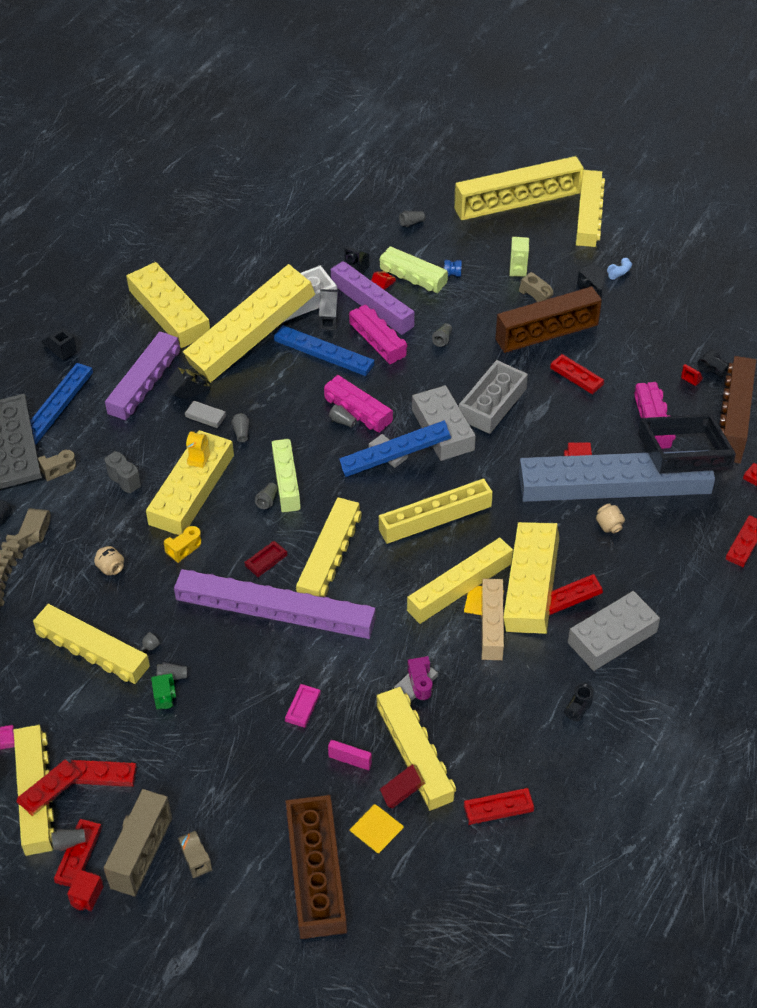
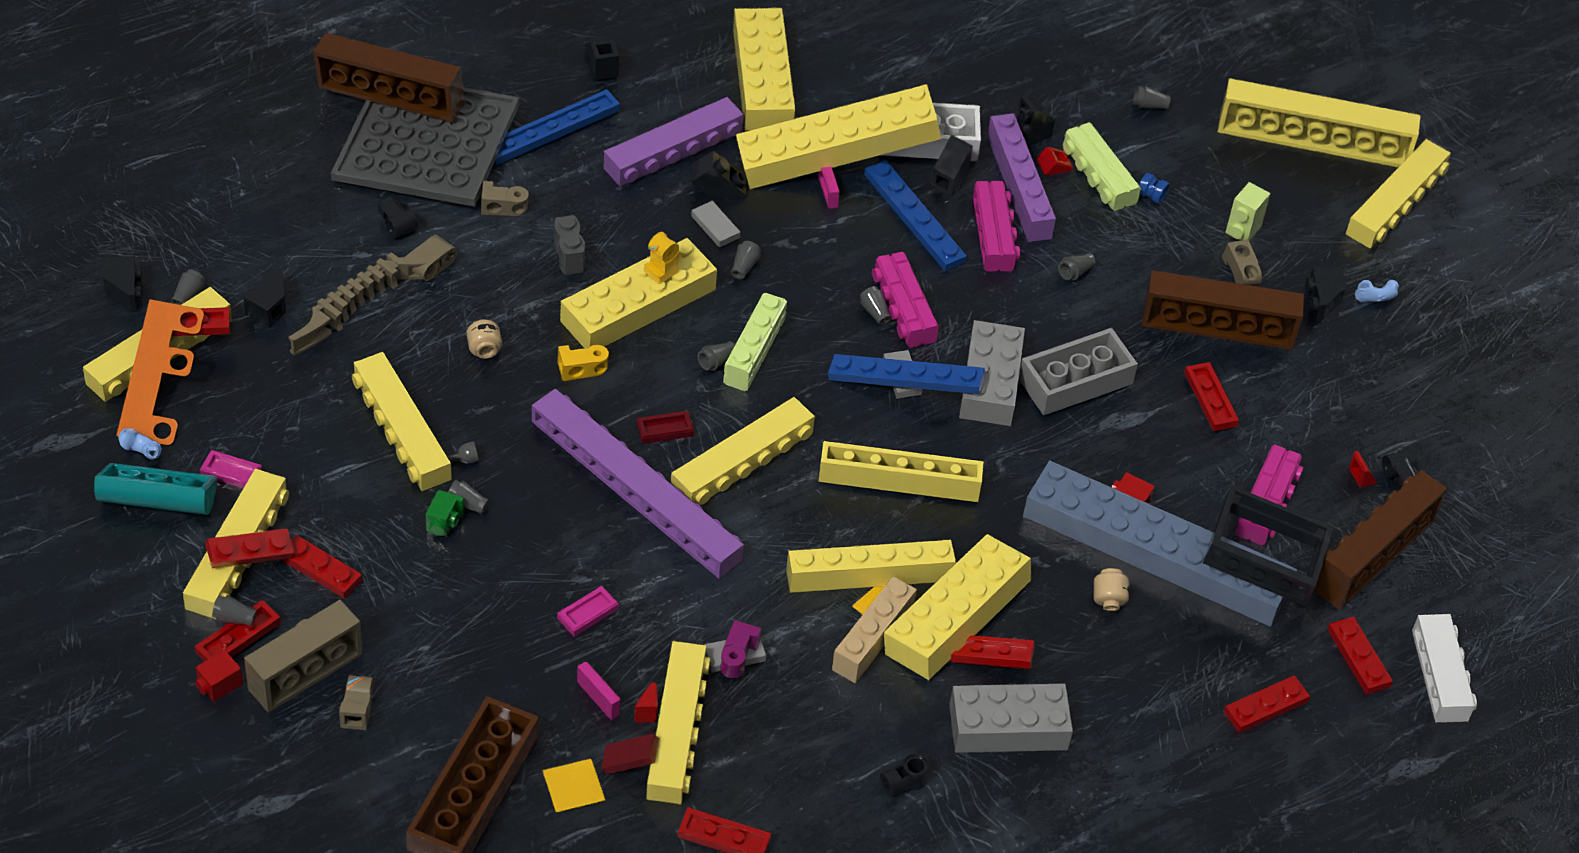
camera: 25 degrees right, 0 degrees up
none -> red slope [634,683,657,722]
none -> dark pink tile [818,166,839,208]

